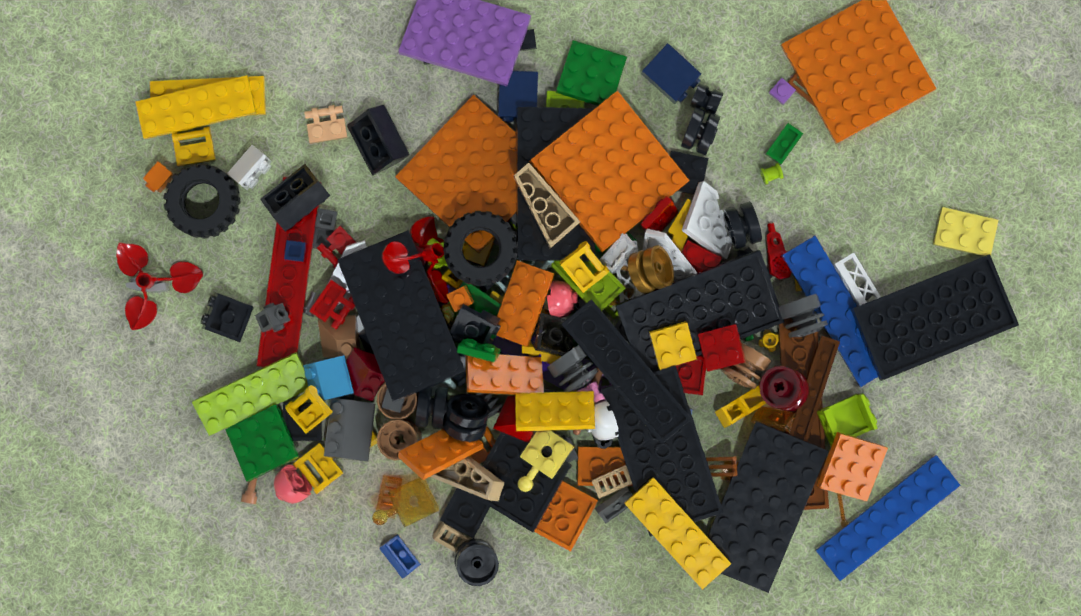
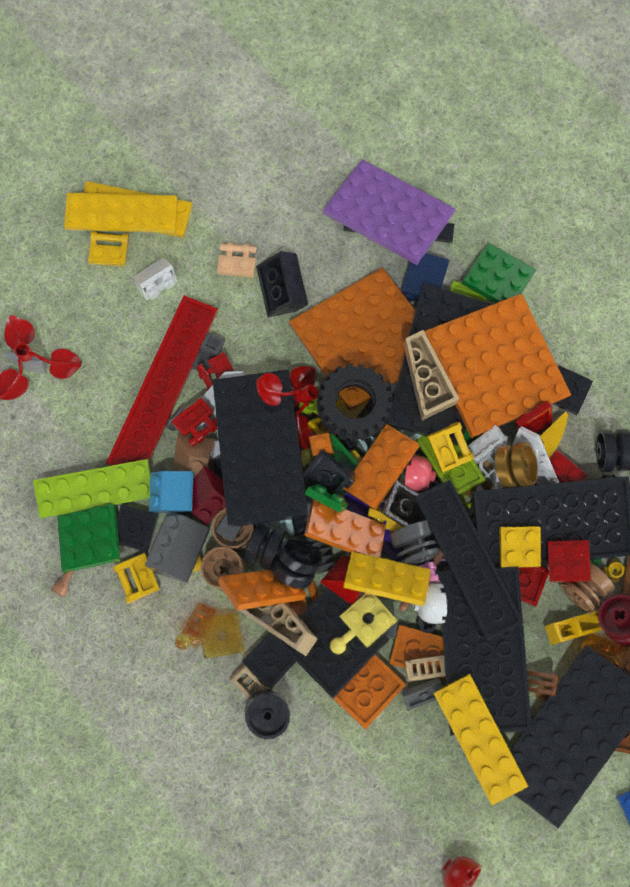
camera: 10 degrees right, 10 degrees down
orange brick [143,161,174,193] -> none
black tyre [163,163,241,239] -> none
black plate [200,292,254,342] -> none
dark grey brick [255,303,290,333] -> none
black slope [260,164,330,232] -> none
coral cylinder [274,464,312,504] -> none
dark blue plate [284,240,307,262] -> none
yellow plate [285,385,333,434] -> none
blue slope [379,534,421,579] -> none
dark blue brick [641,43,702,104] -> none
black wheel [681,107,721,156] -> none
white plate [682,181,732,260] -> none
black wheel [690,83,724,114] -> none

